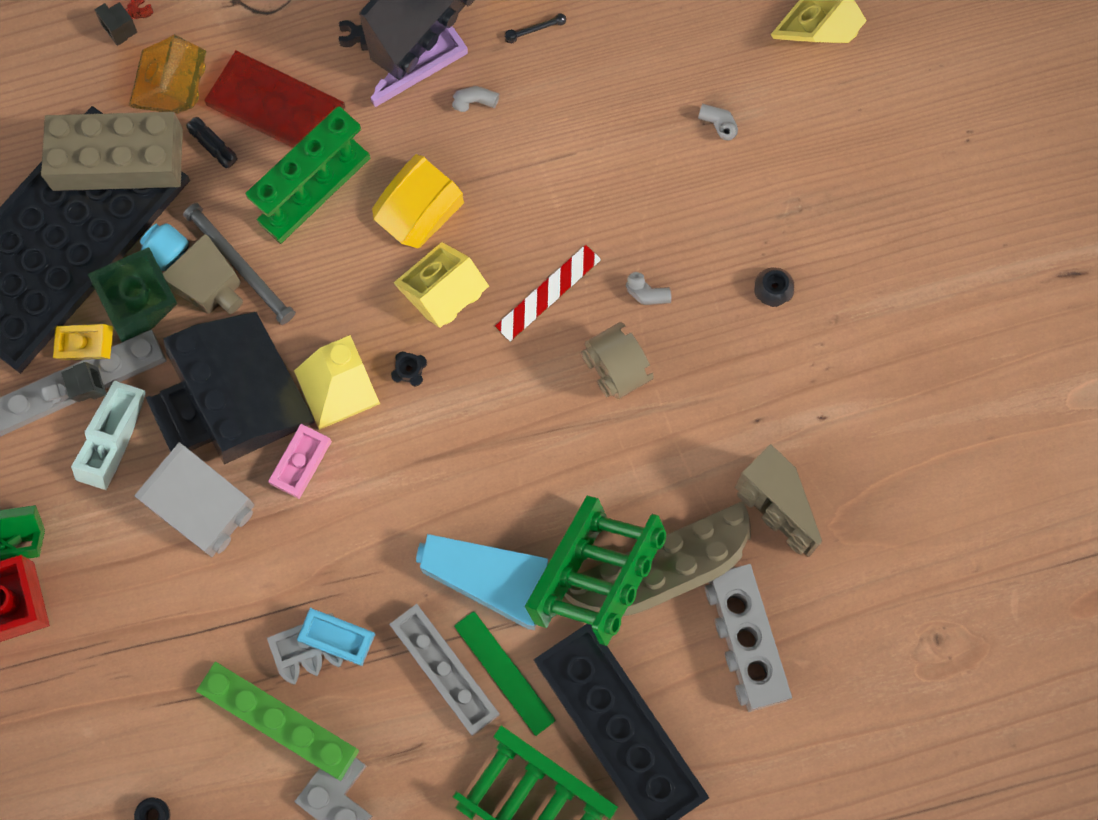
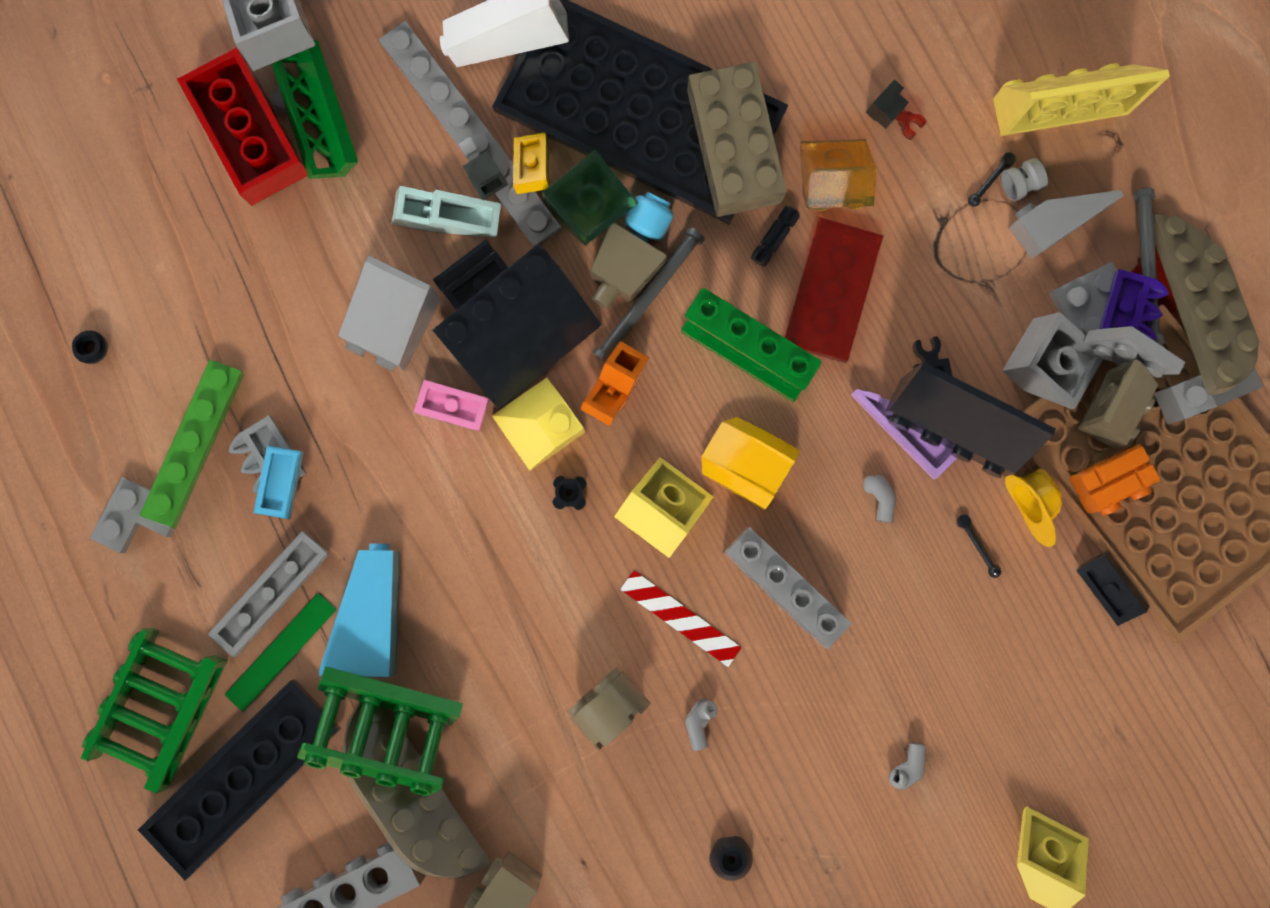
camera: 75 degrees right, 10 degrees up
none -> orange brick [581,341,650,426]
none -> light grey brick [723,527,852,649]

